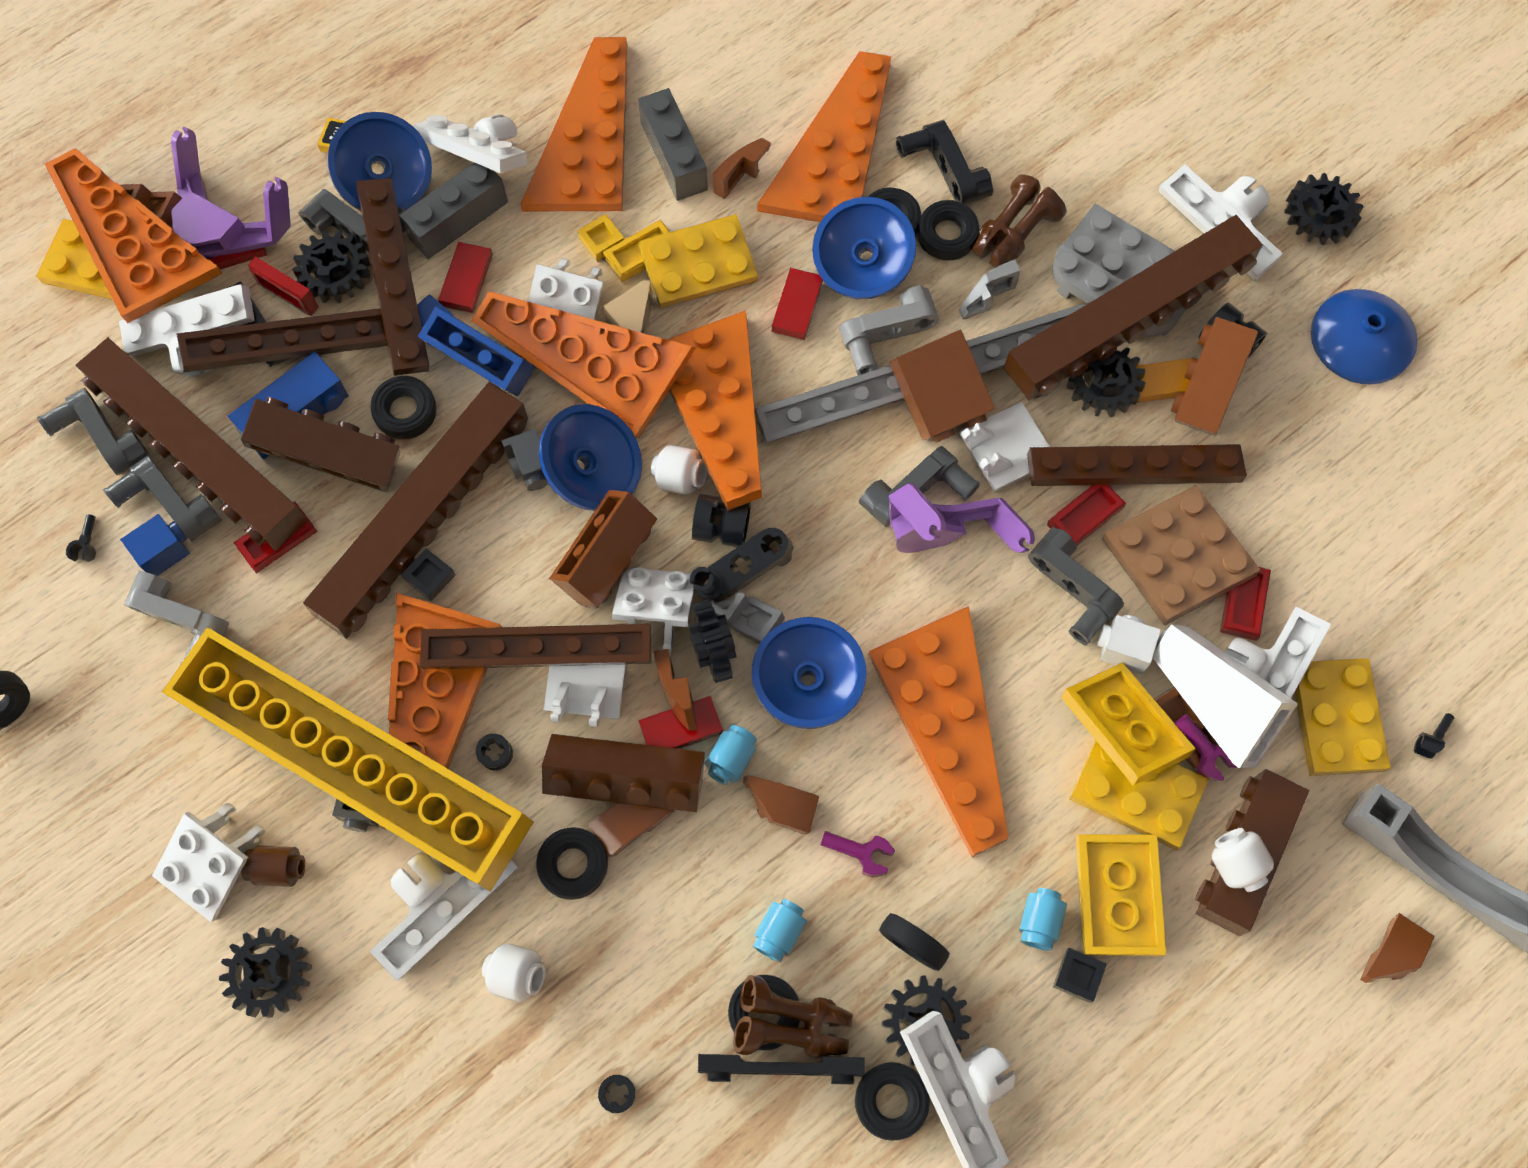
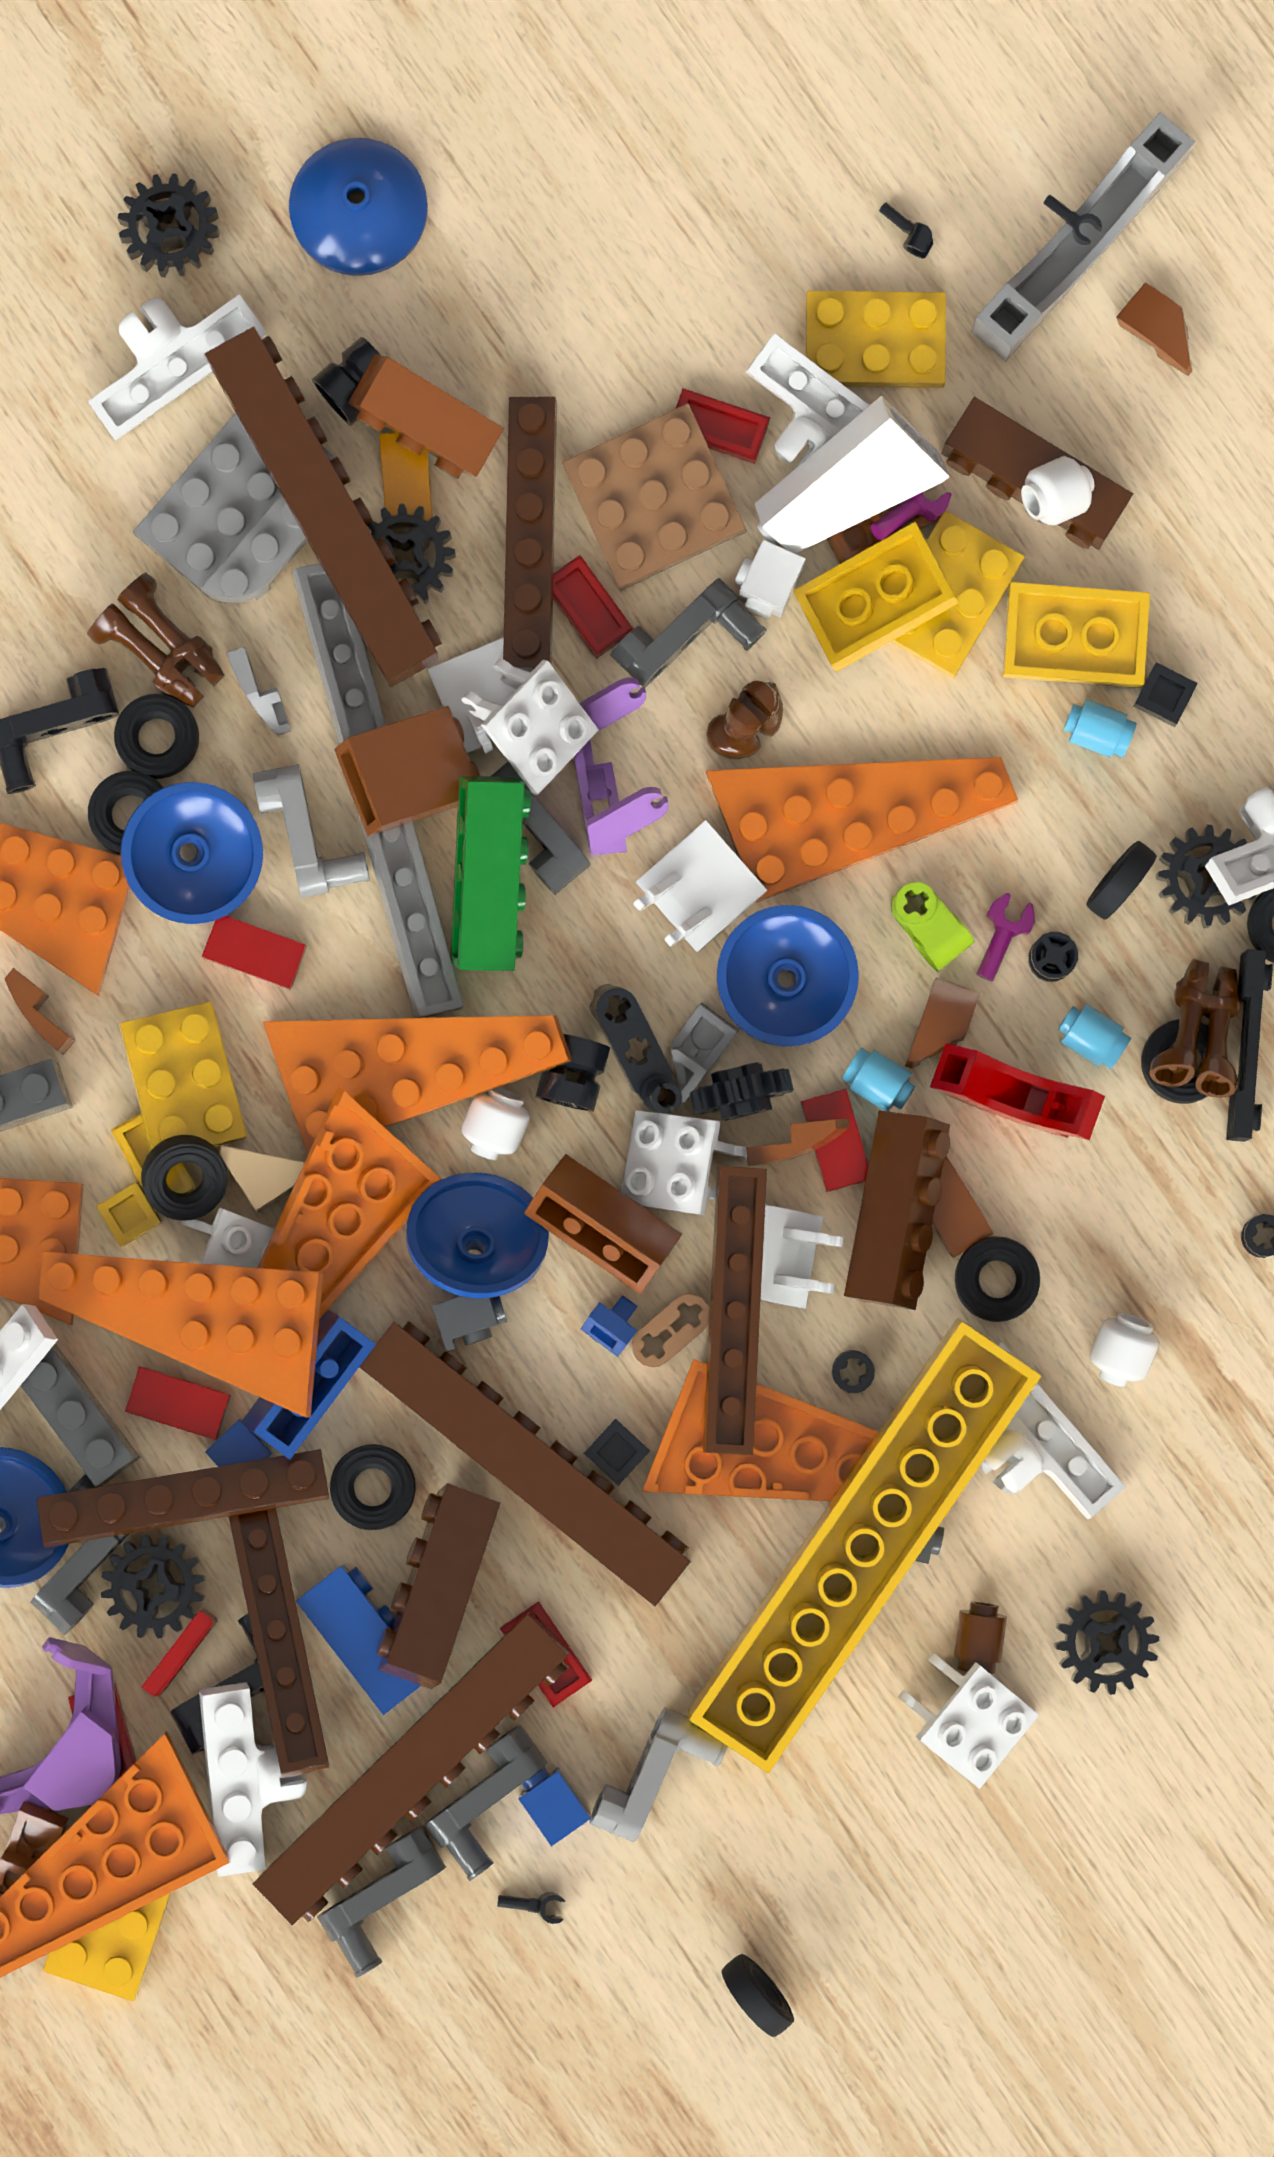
camera: 90 degrees left, 15 degrees up
none -> orange wing [38,1251,323,1418]
none -> black tyre [141,1135,228,1221]
none -> green brick [451,776,531,971]
none -> white plate [461,659,599,795]
none -> blue tile [580,1295,638,1357]
none -> medium nougat beam [632,1294,710,1367]
none -> white plate [633,820,768,953]
none -> reddish brown piece [706,681,783,759]
none -> lime piece [891,882,975,972]
none -> red arch [930,1043,1105,1140]
none -> black wheel [1028,932,1078,982]
none -> black hand [1044,194,1102,245]

